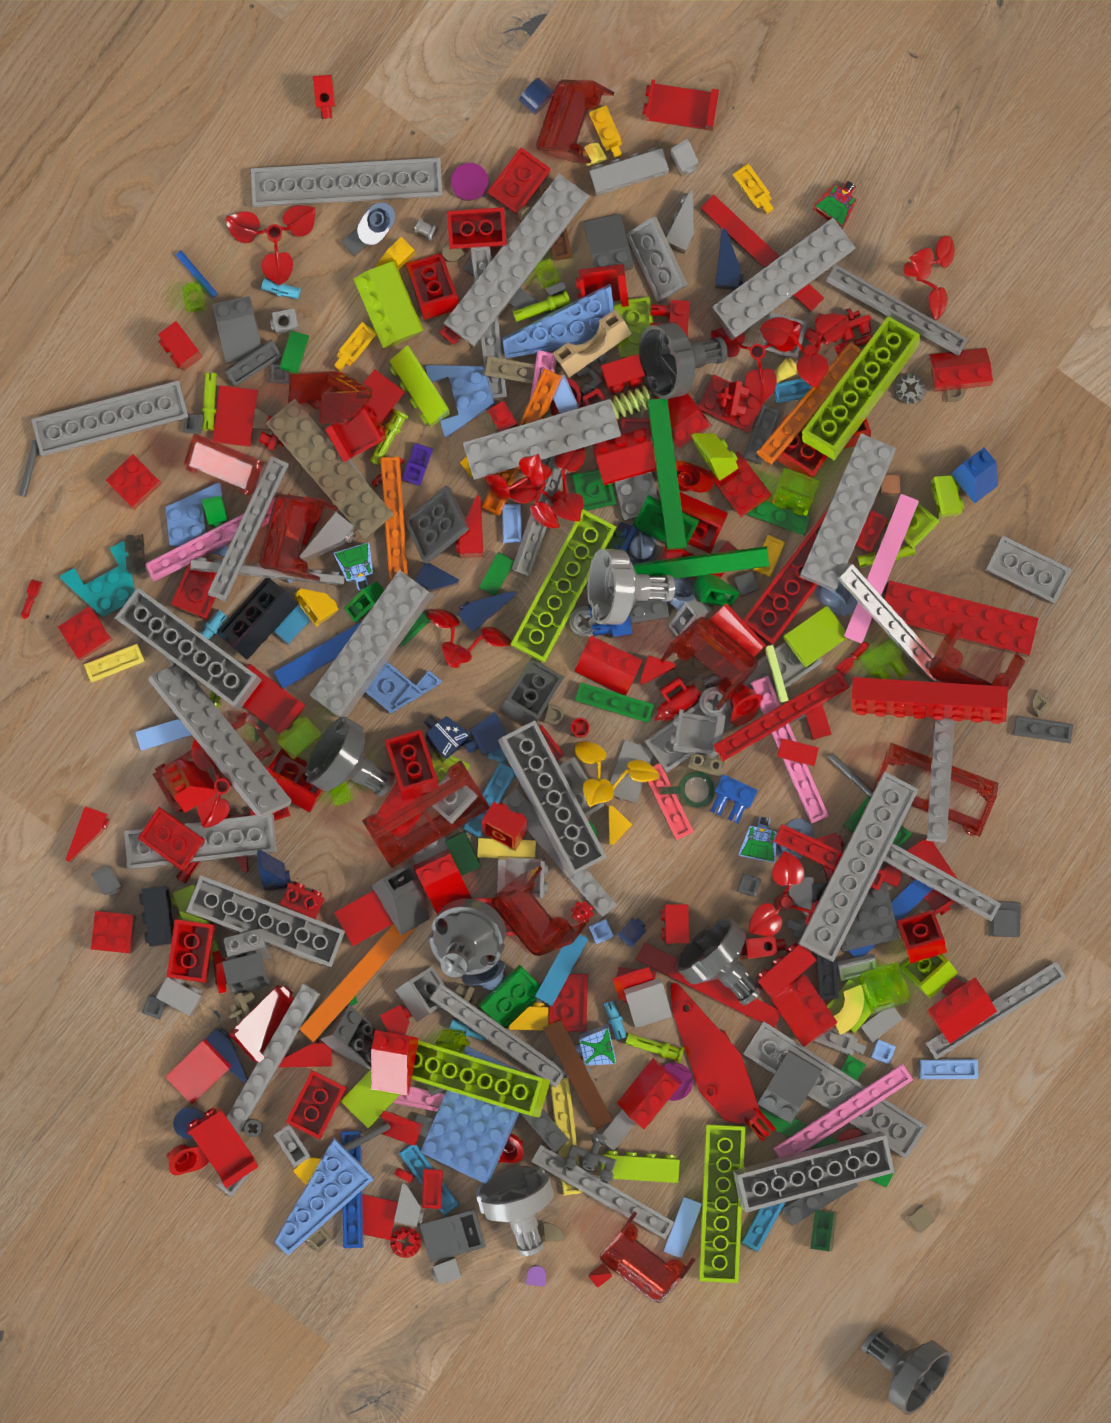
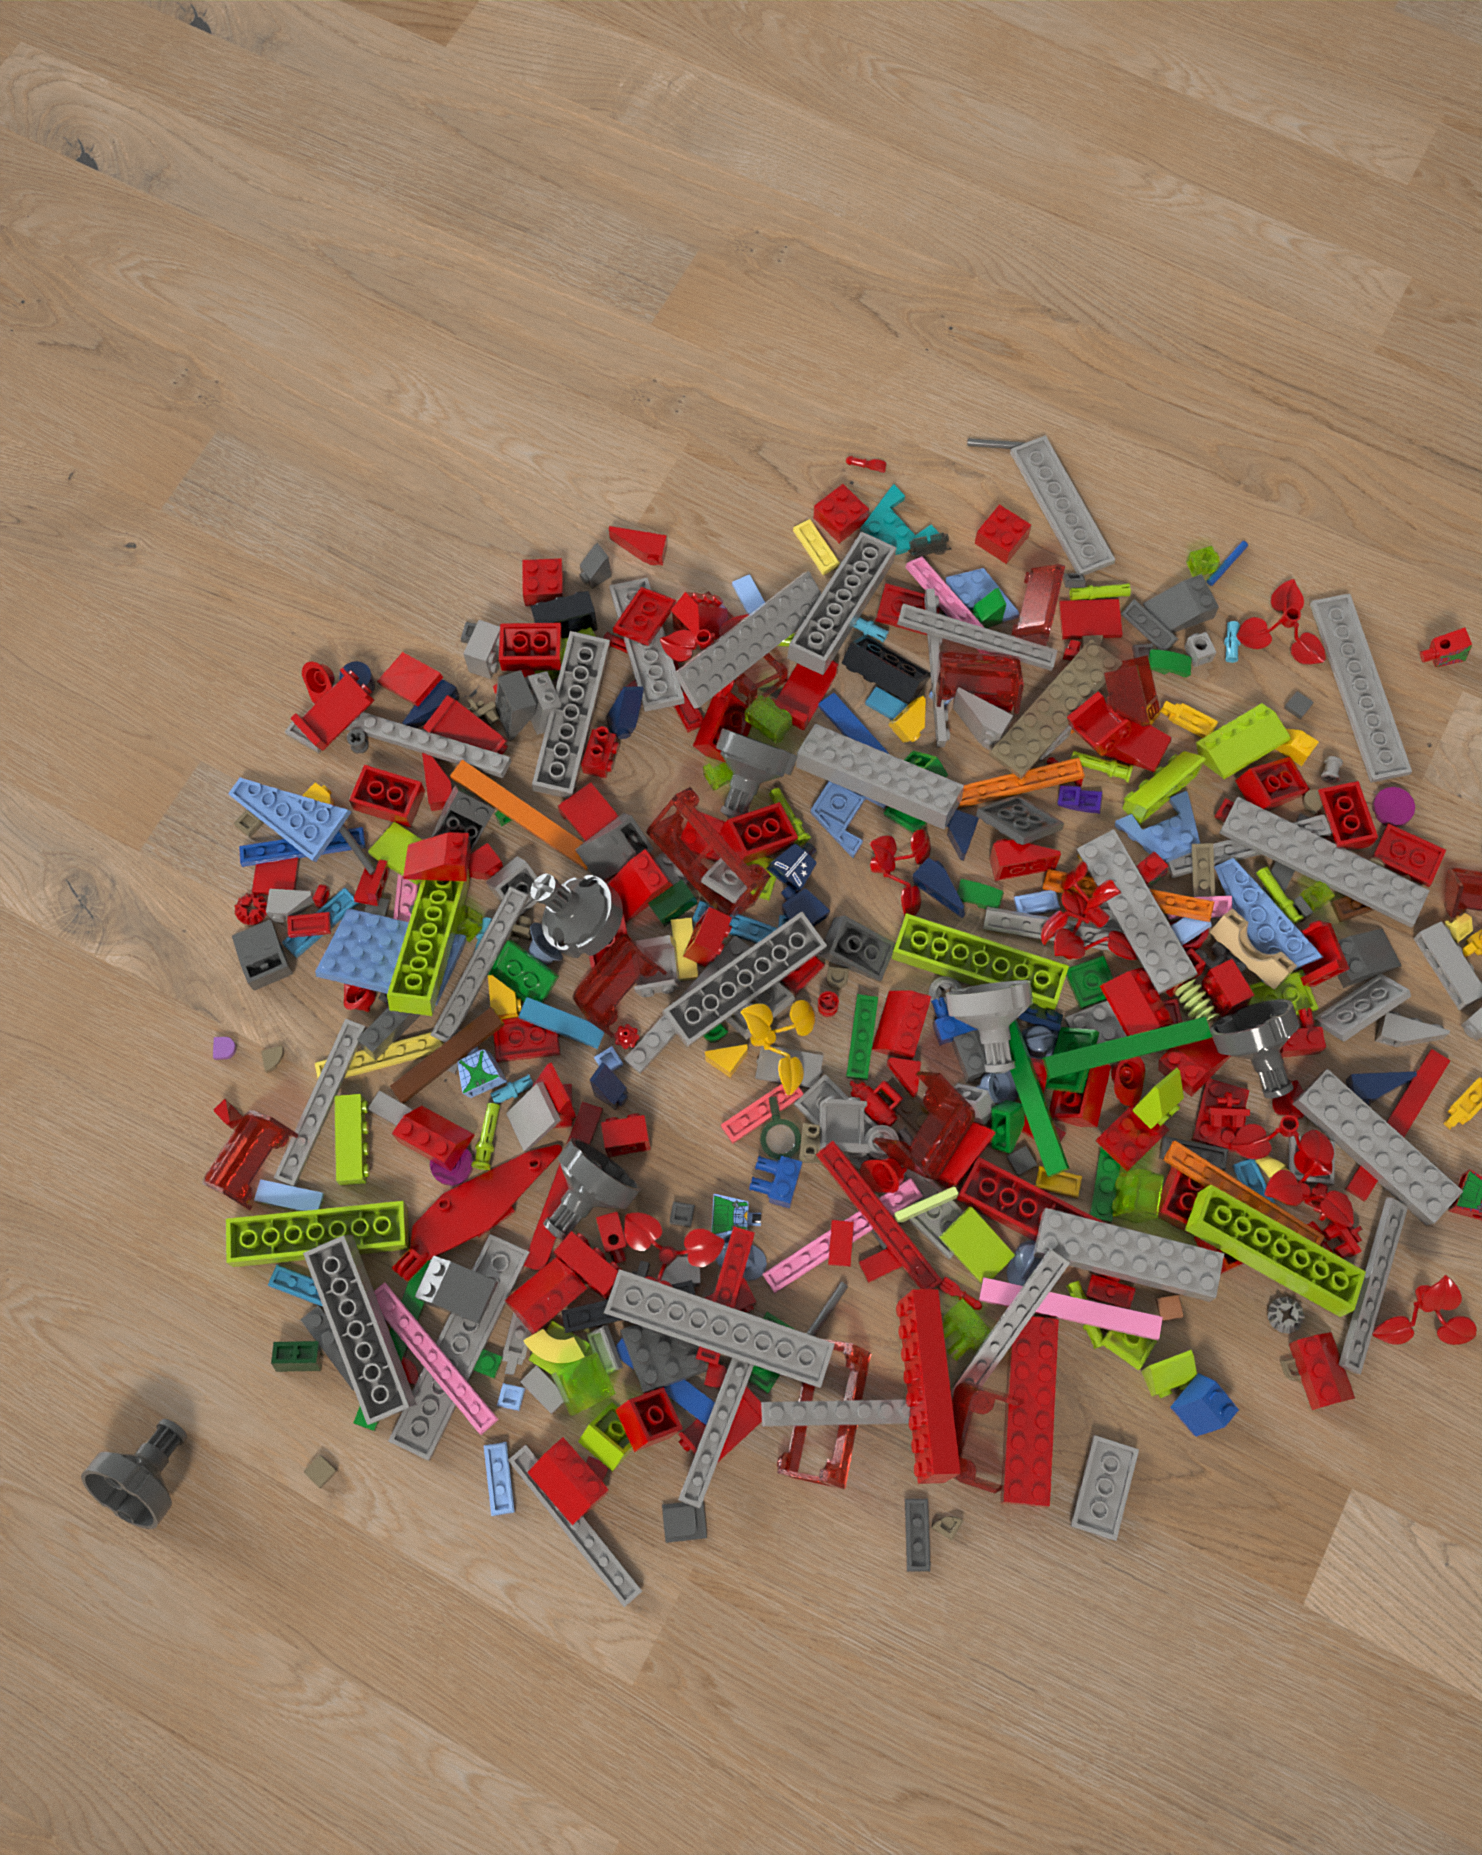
camera: 80 degrees right, 15 degrees down
red brick [158,321,203,371] -> none
light grey slope [274,1125,311,1168] -> none
torso [334,542,374,591] -> none
sand blue piece [357,202,395,245] -> none
light grey brick [431,1257,462,1285] -> none
light grey piece [476,1166,554,1256] -> none
dark grey piece [562,1133,617,1184] -> none
none -> lime pin [769,788,811,846]

